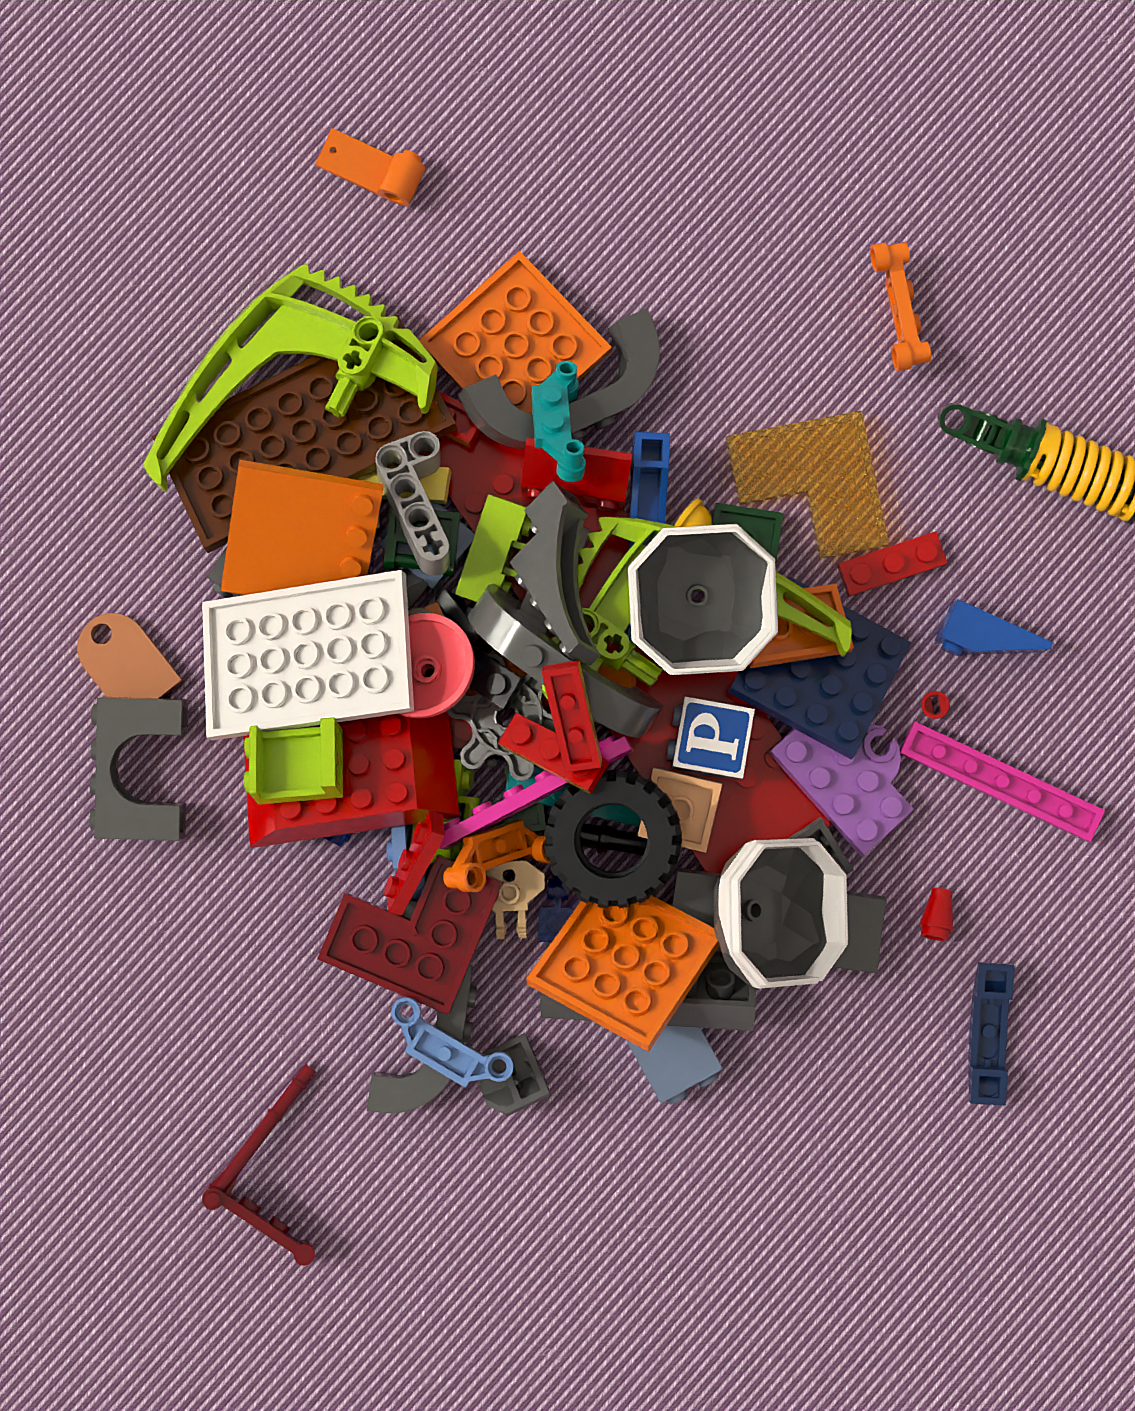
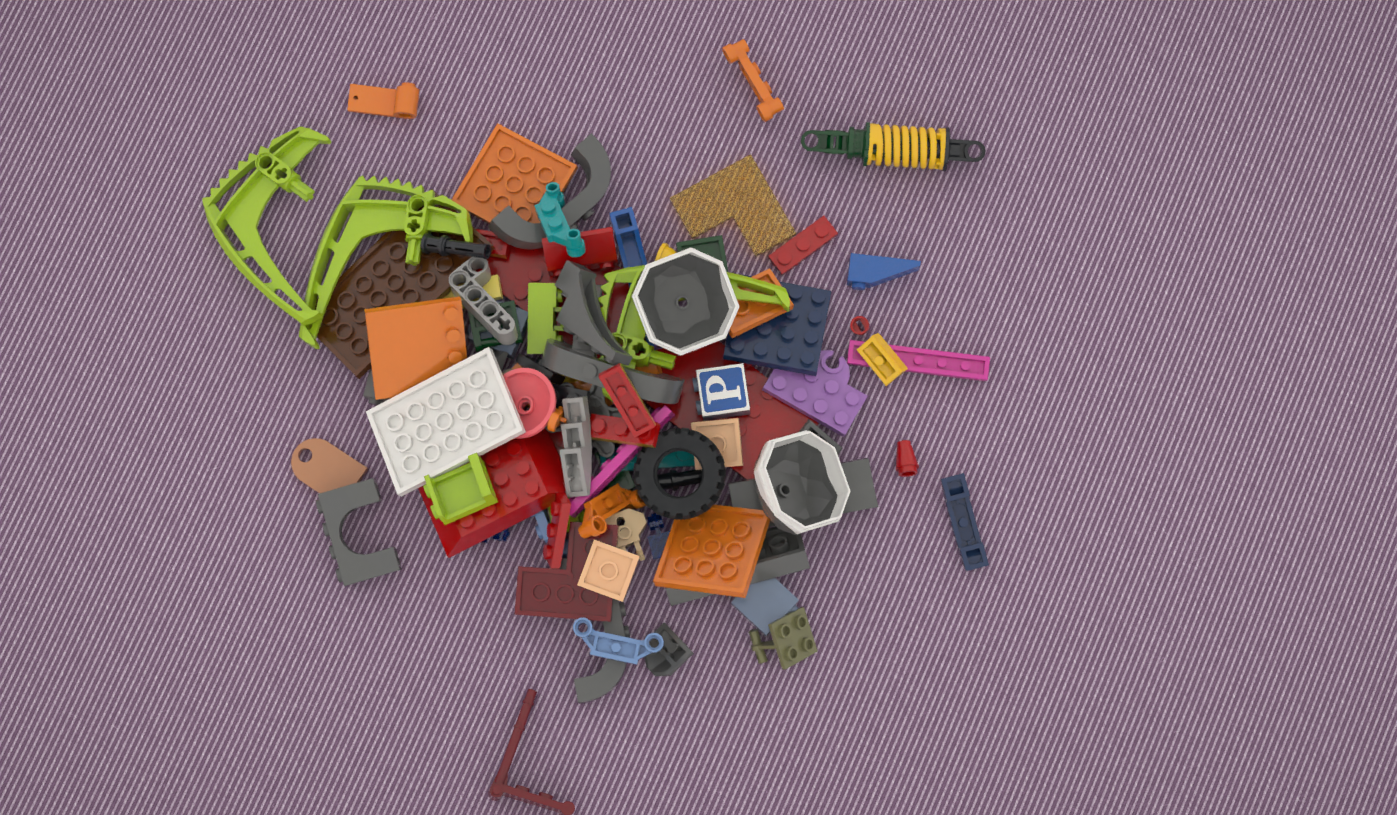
camera: 15 degrees left, 5 degrees down
none -> lime piece [202,126,332,325]
none -> black pin [420,233,491,259]
none -> orange piece [547,406,567,432]
none -> light grey slope [560,396,592,497]
none -> light nougat plate [577,540,640,602]
none -> olive plate [748,607,818,670]
none -> yellow slope [857,333,908,386]

